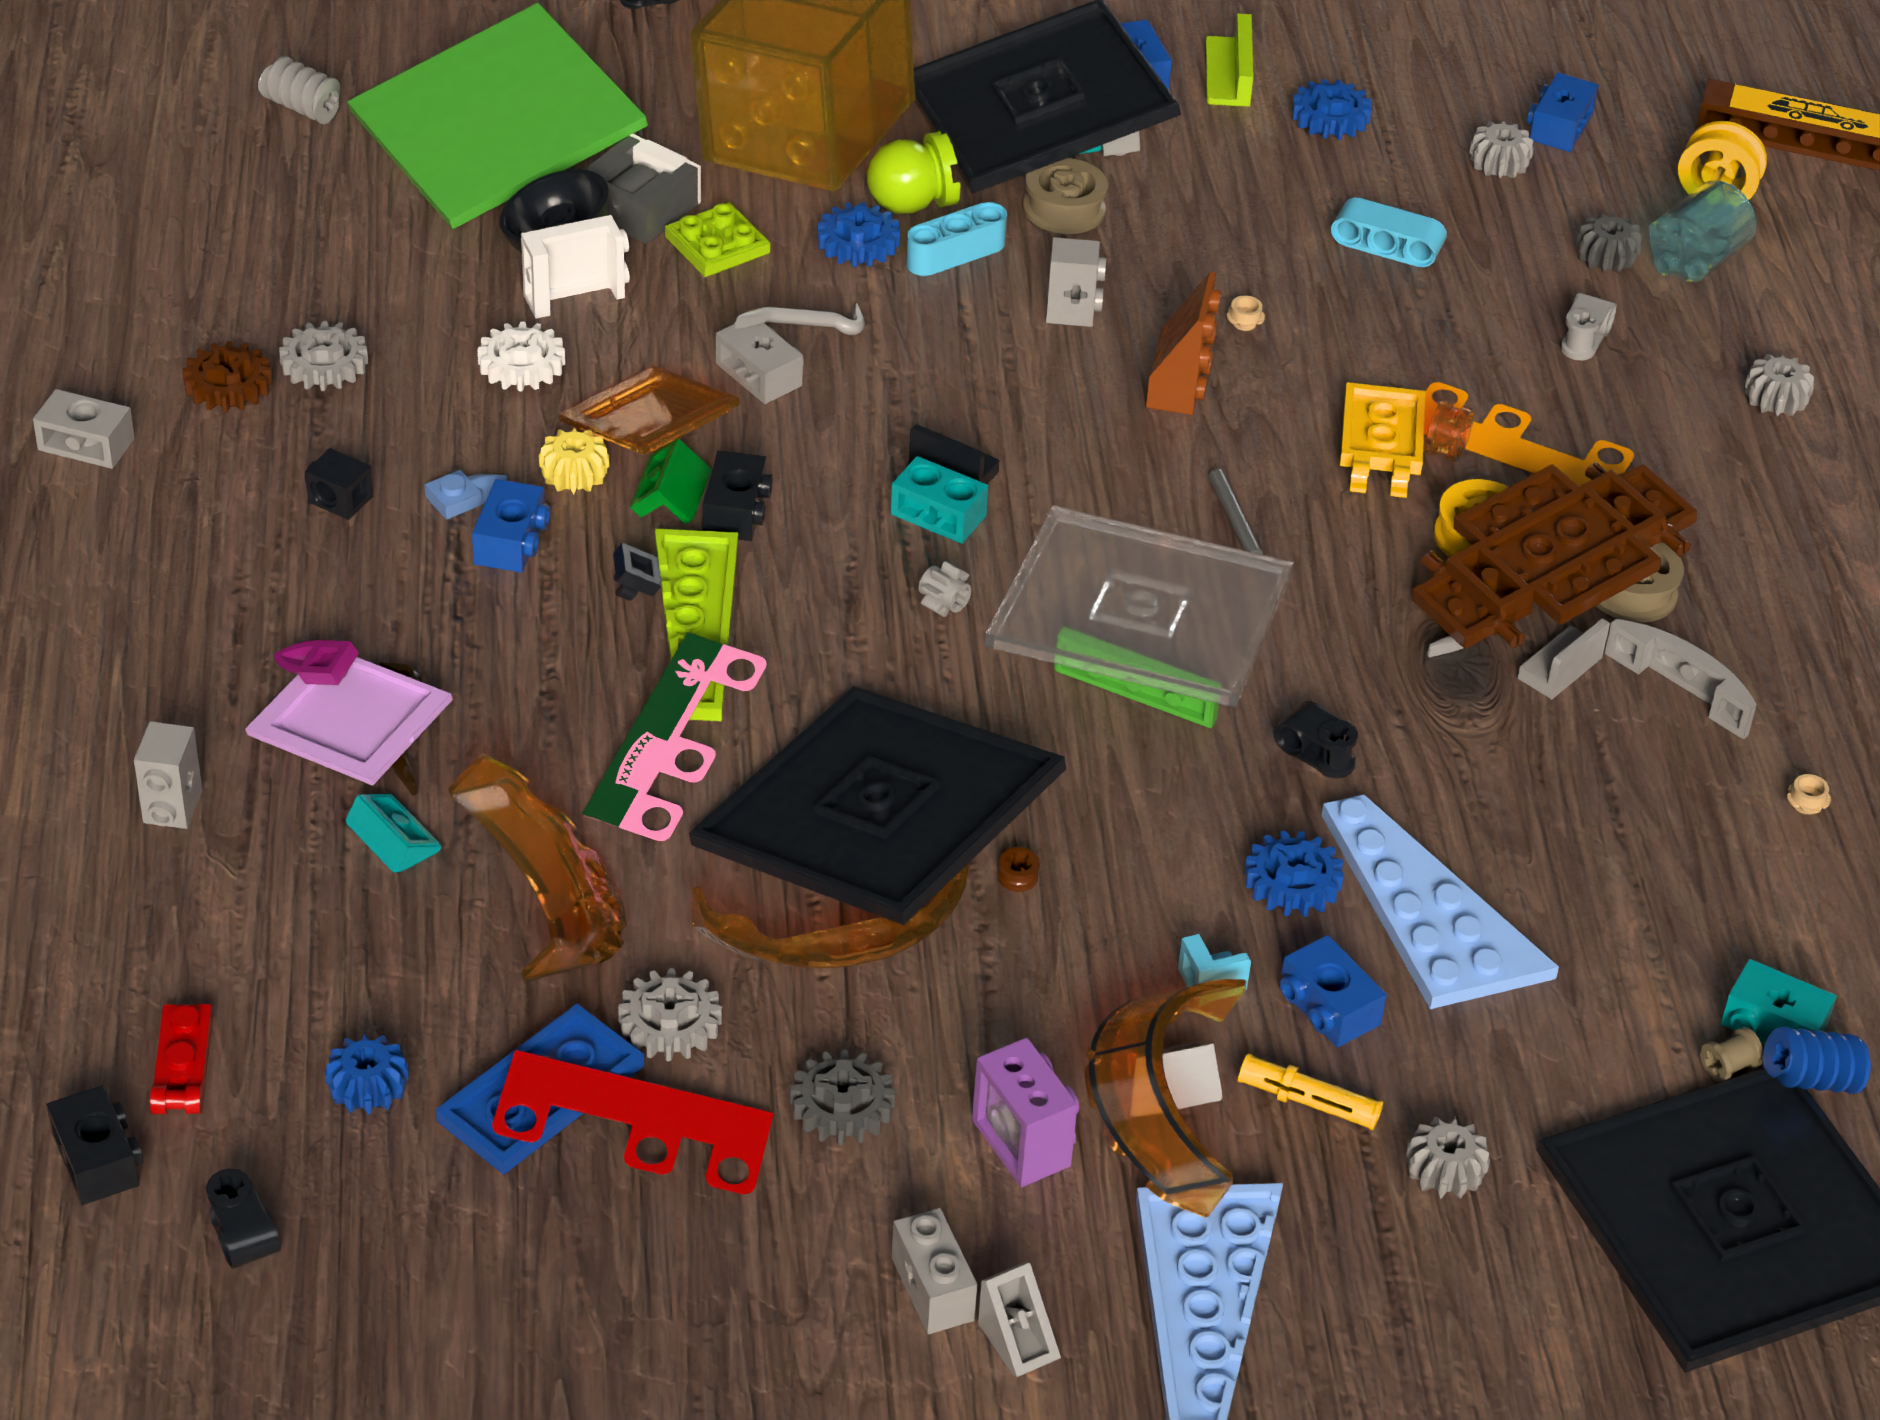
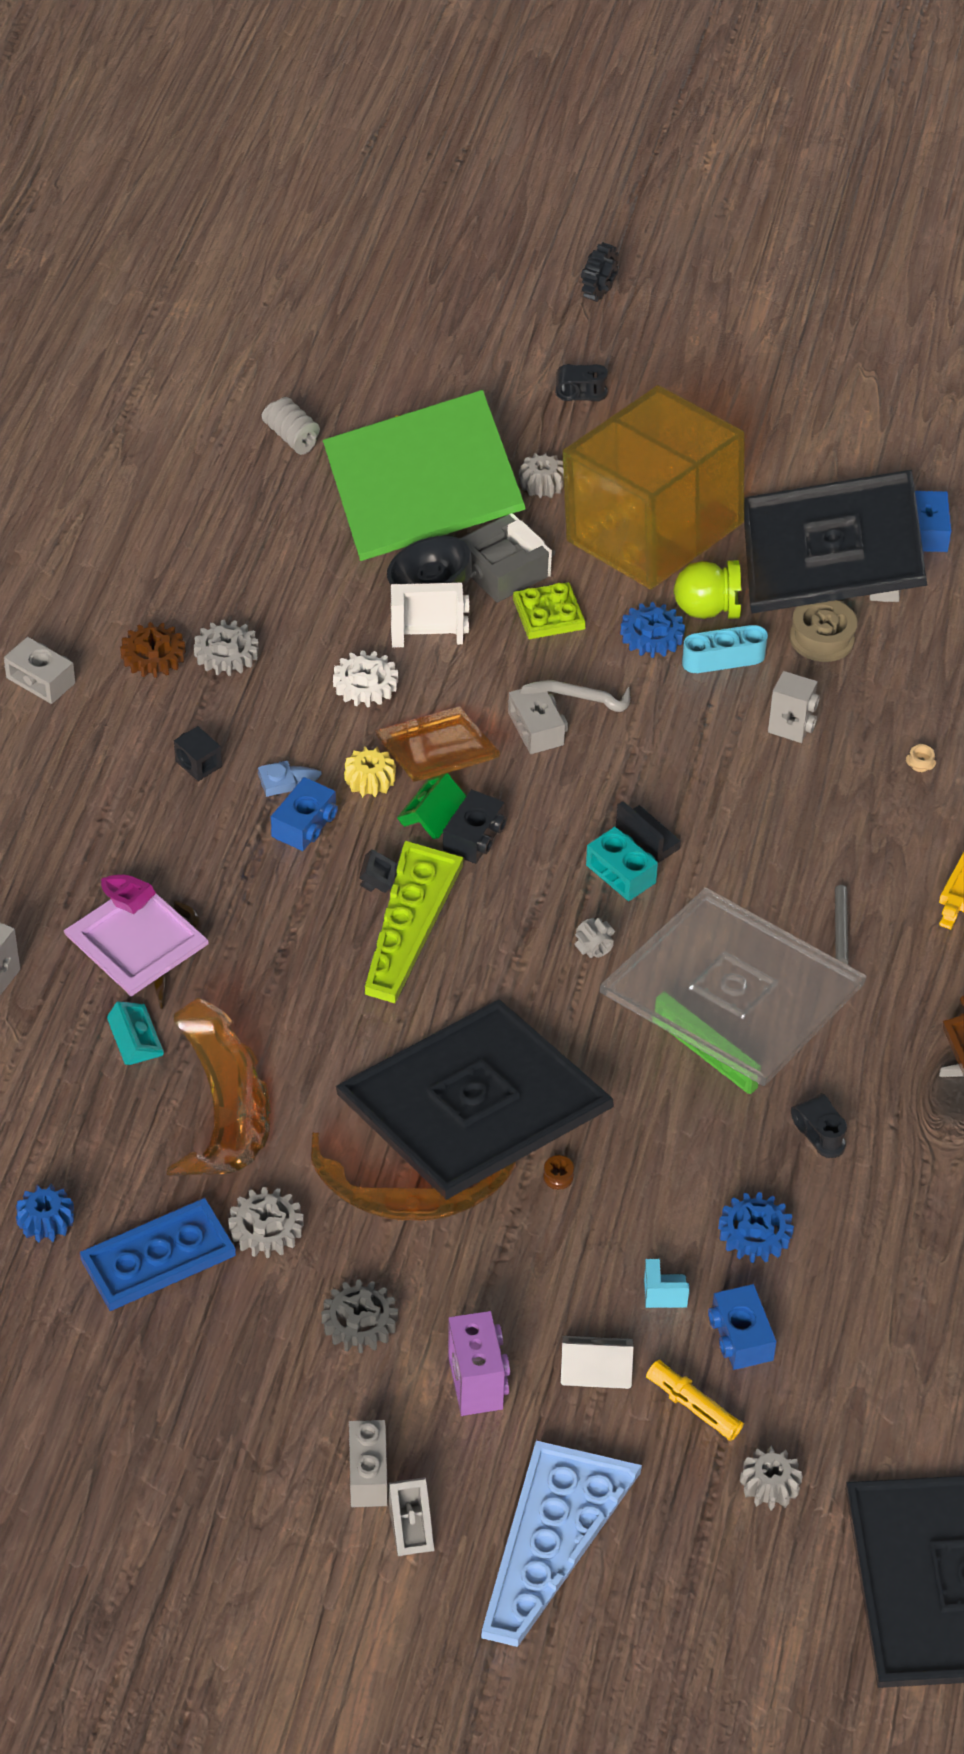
camera: 20 degrees right, 5 degrees up
red piece [492,1050,774,1195] -> none
piece [582,632,767,841] -> none
clear orange windscreen [1085,979,1246,1217] -> none
dark orange slope [1146,272,1221,415] -> none
light blue wing [1321,795,1559,1009] -> none
none -> light grey gear [519,452,567,499]

